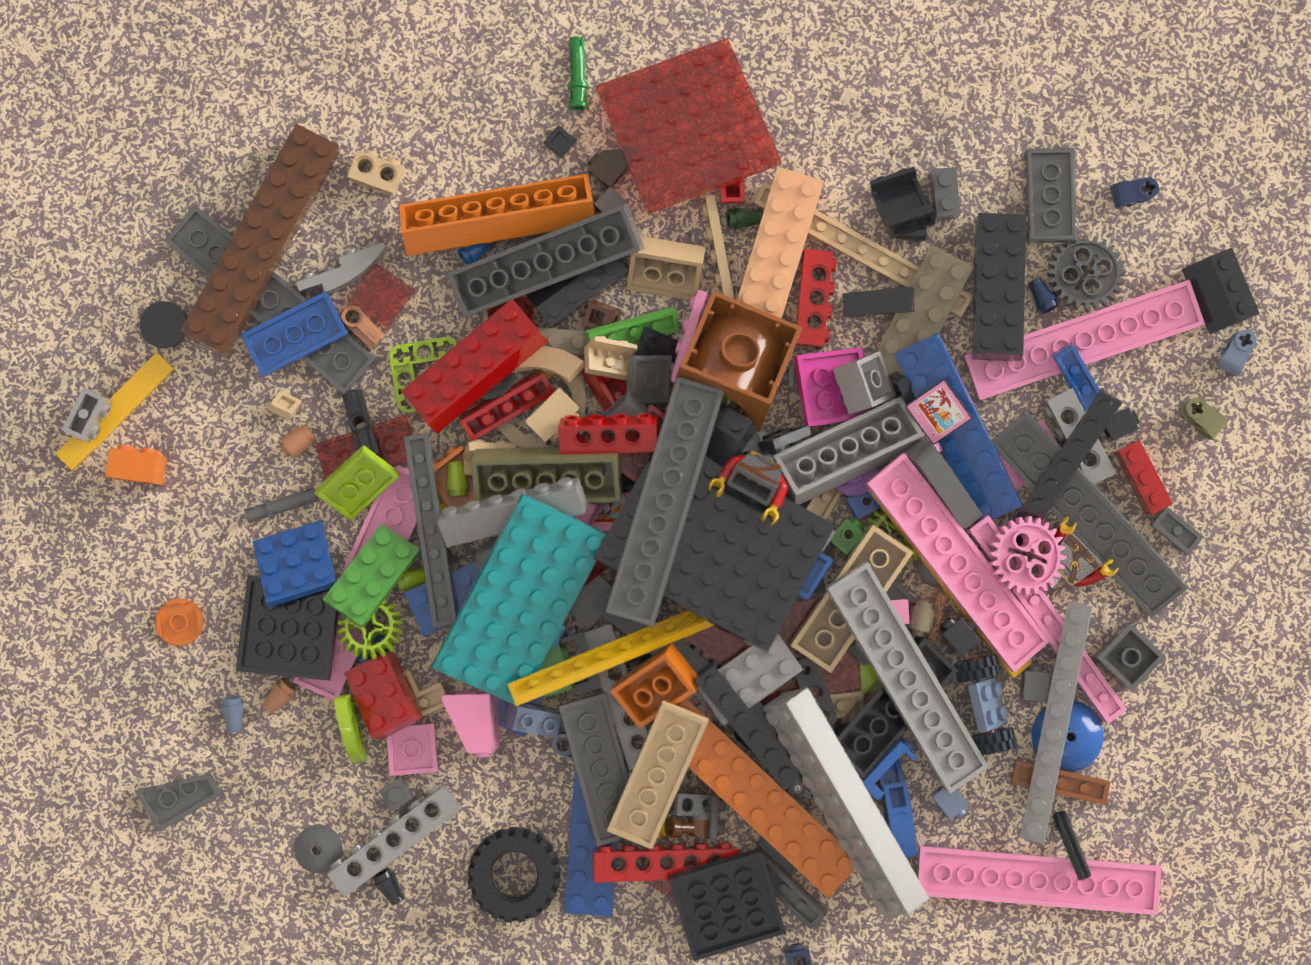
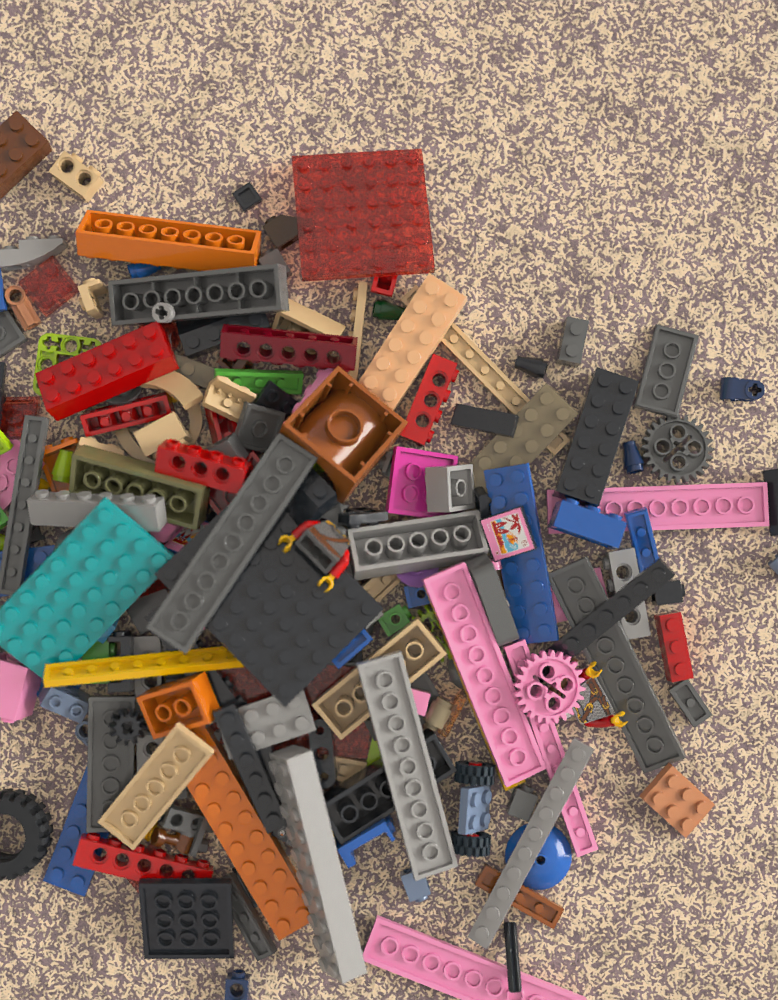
camera: 15 degrees right, 0 degrees up
green pin [568,36,589,110] -> none
black panel [870,167,935,239] -> none
blue slope [878,759,917,858] -> none
black brick [937,617,981,656] -> none
dark grey brick [1092,623,1166,692] -> none
olive piece [1180,398,1228,440] -> none
none -> tan bracket [77,278,109,320]
none -> black gear [108,706,148,746]
none -> light grey bush [152,302,175,323]
none -> dark red brick [220,324,358,372]
none -> blue brick [548,498,627,549]
none -> nougat plate [639,762,715,838]

